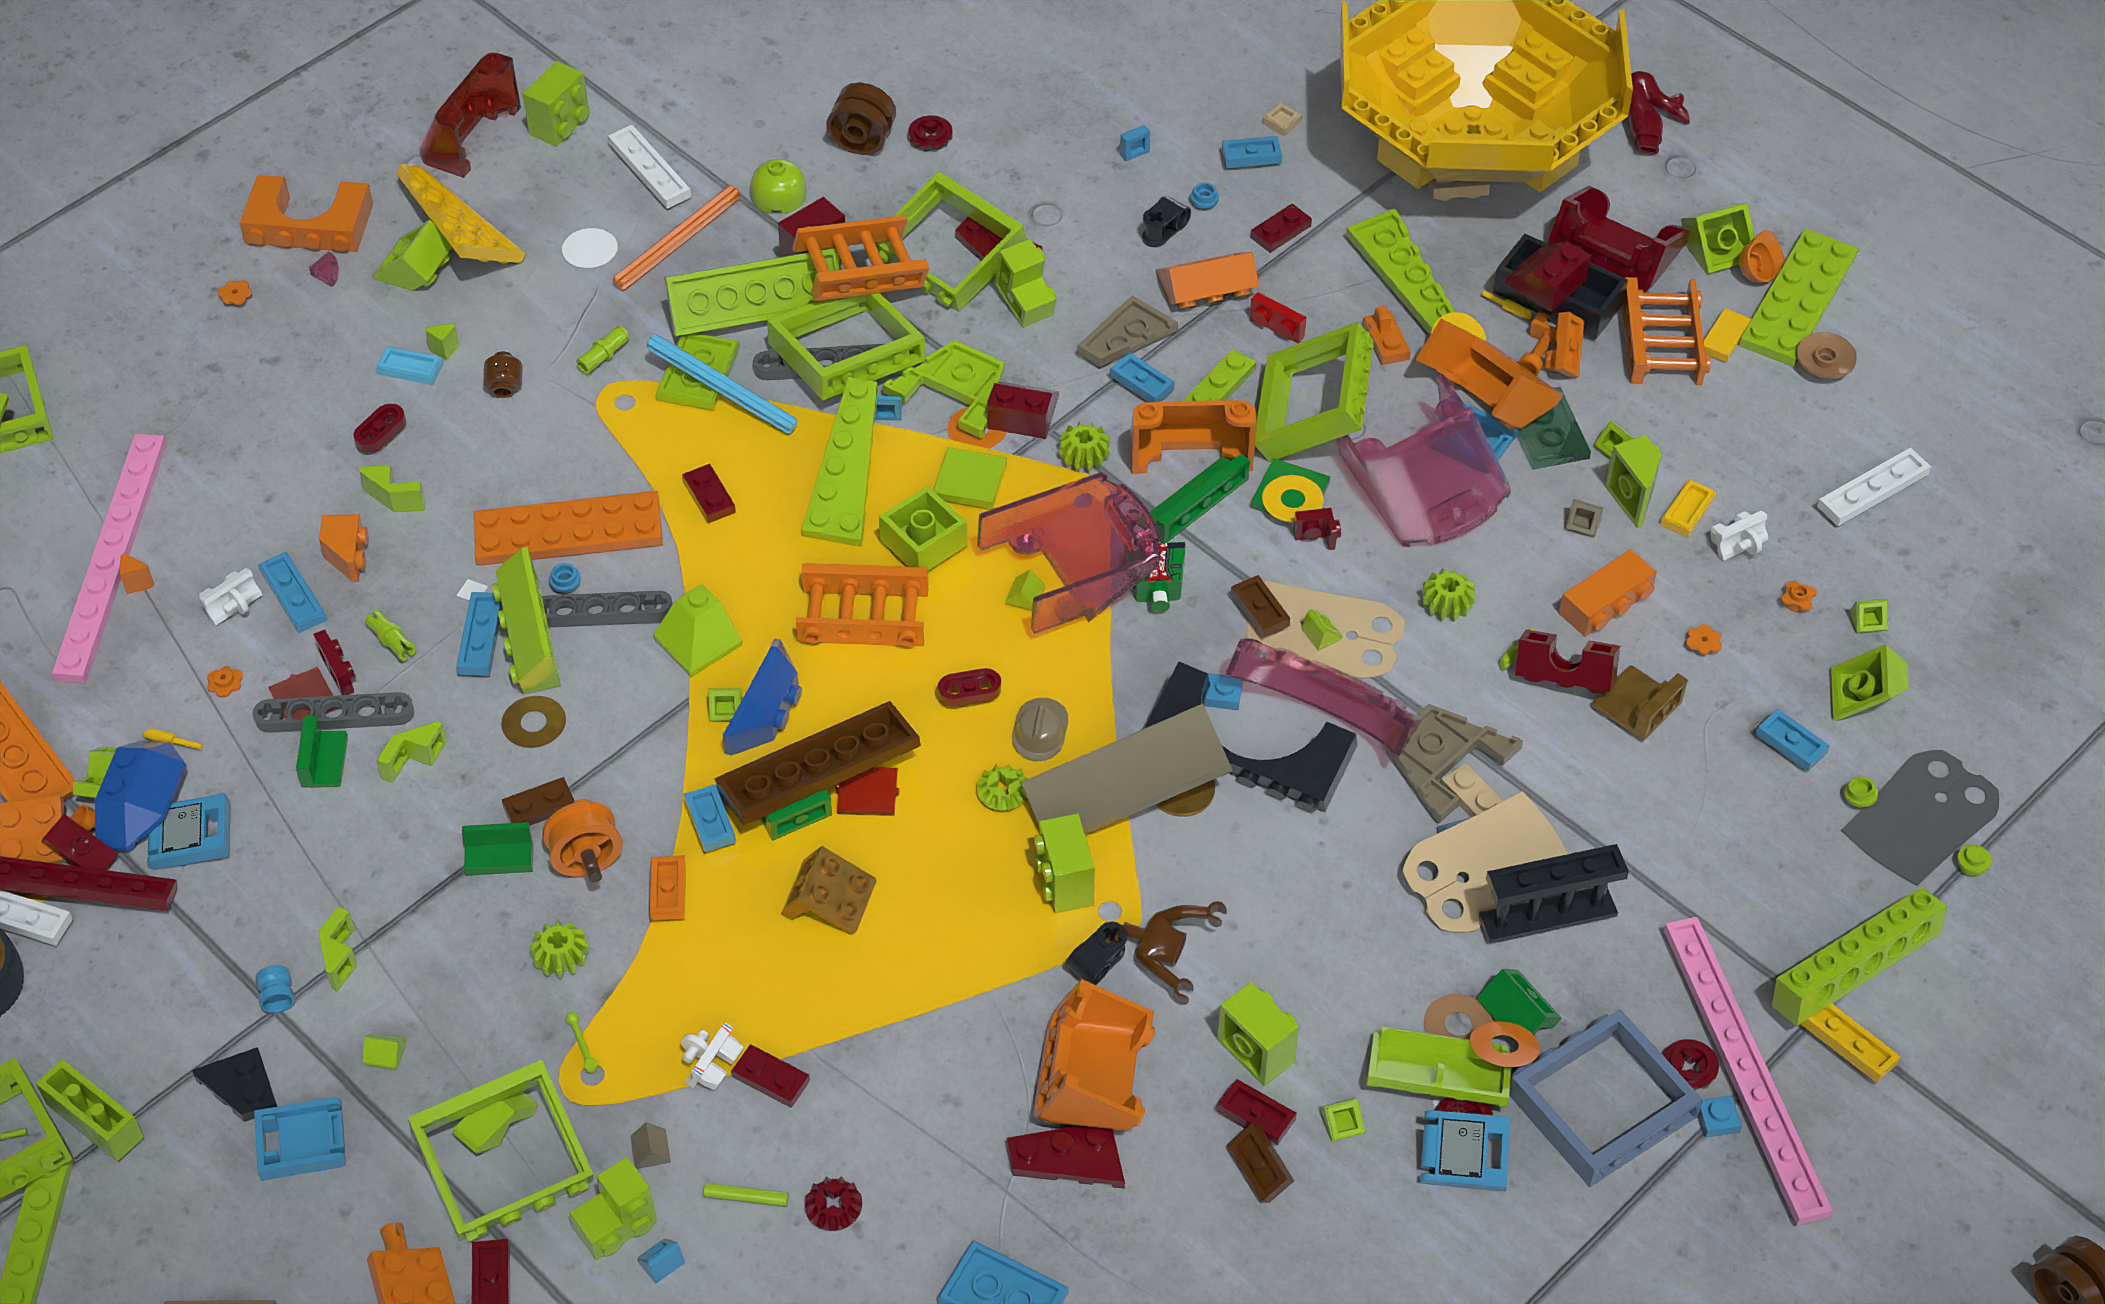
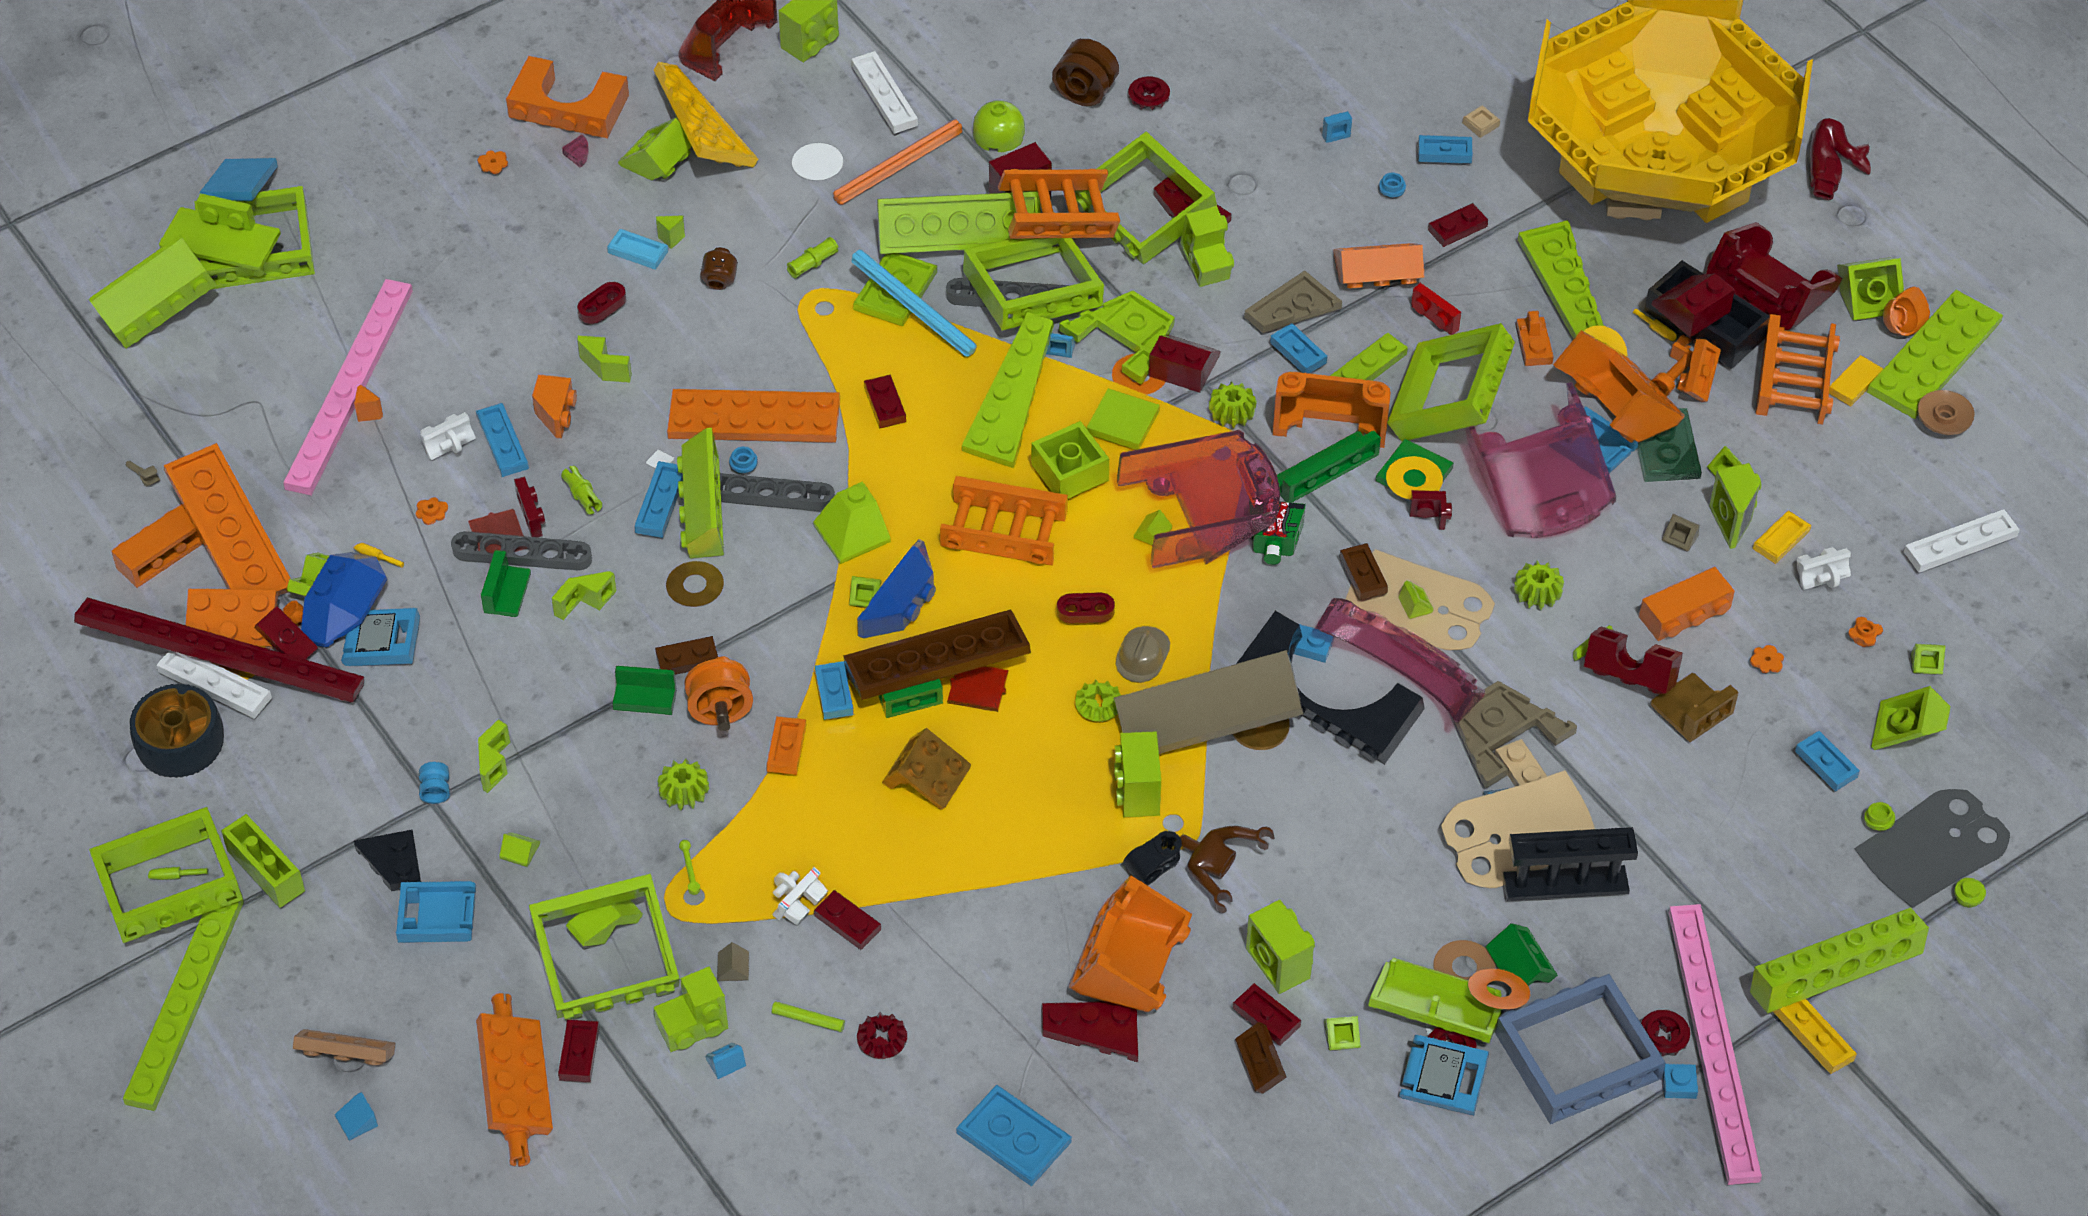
camera: 10 degrees right, 0 degrees up
black piece [1142,195,1191,247] -> none

